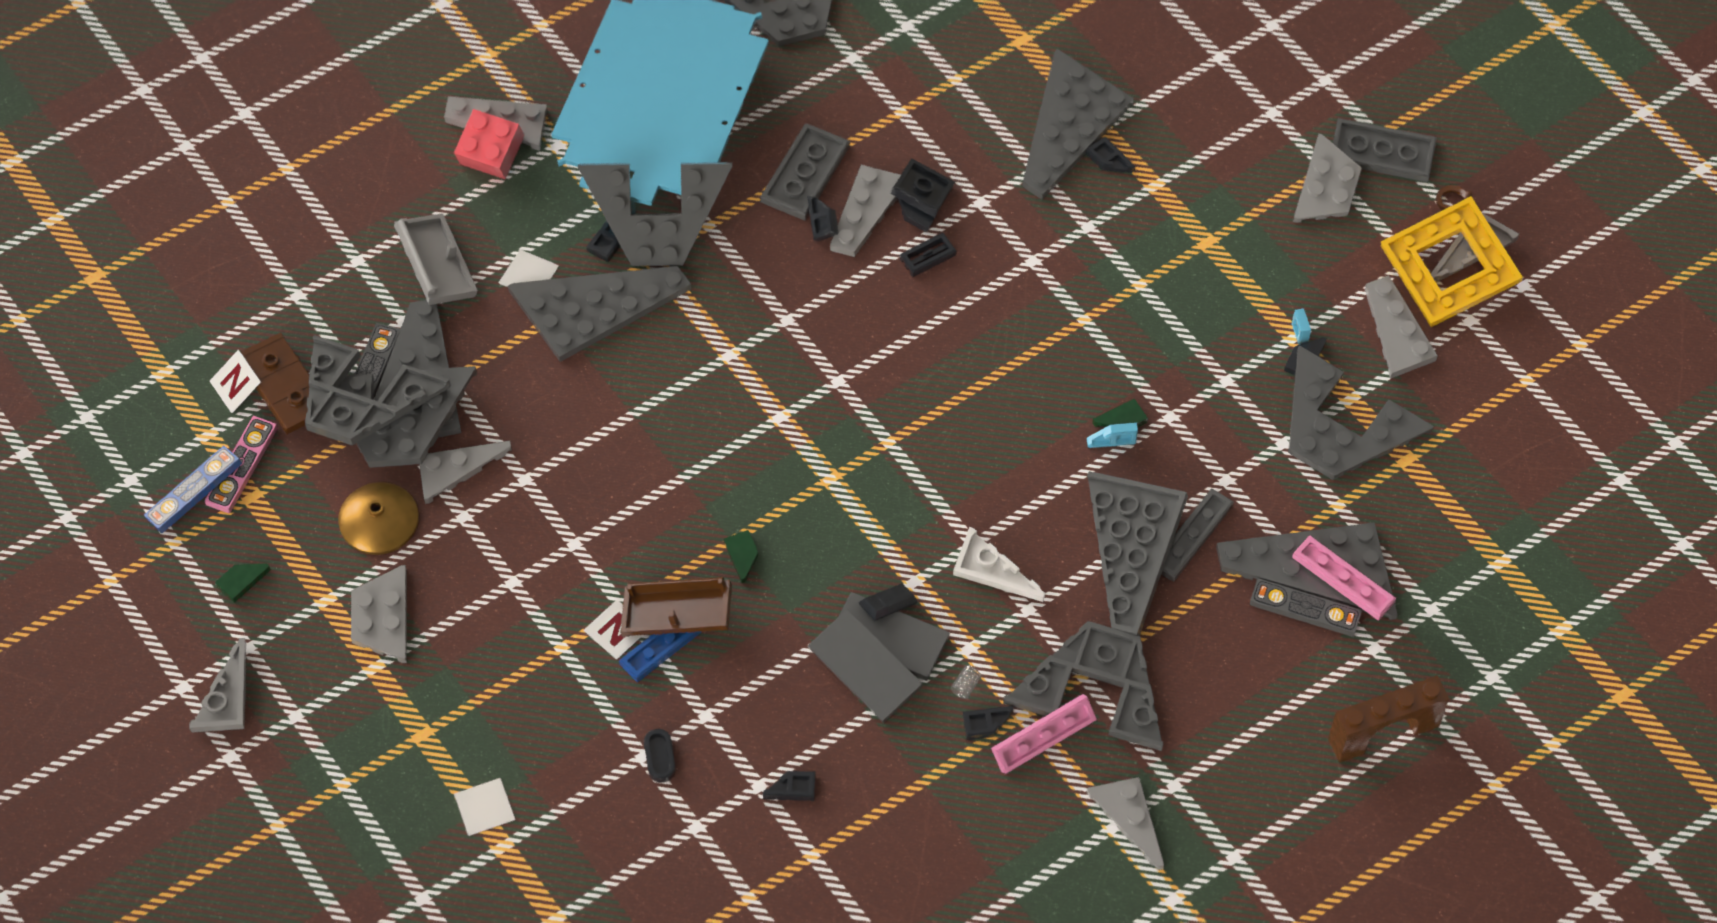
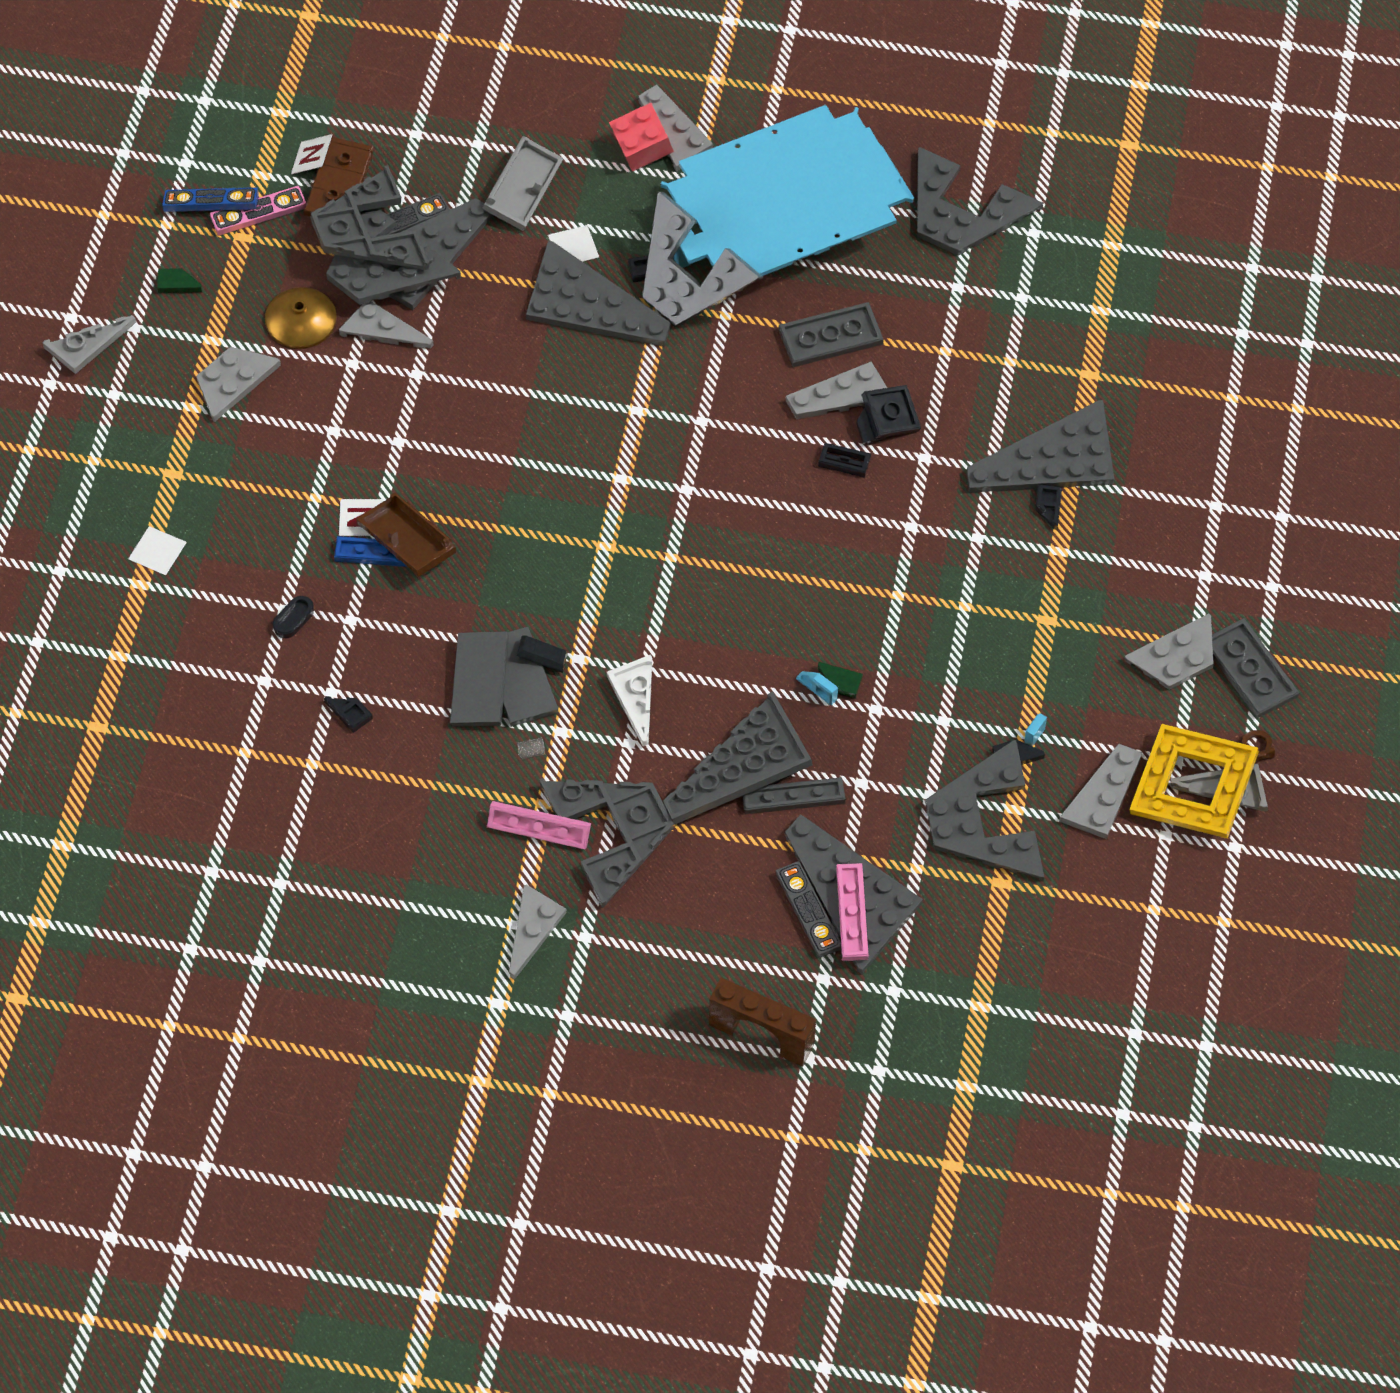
camera: 45 degrees right, 0 degrees up
dark green tile [723,530,758,584] -> none
black tile [807,195,839,242] -> none
black tile [962,705,1014,740] -> none

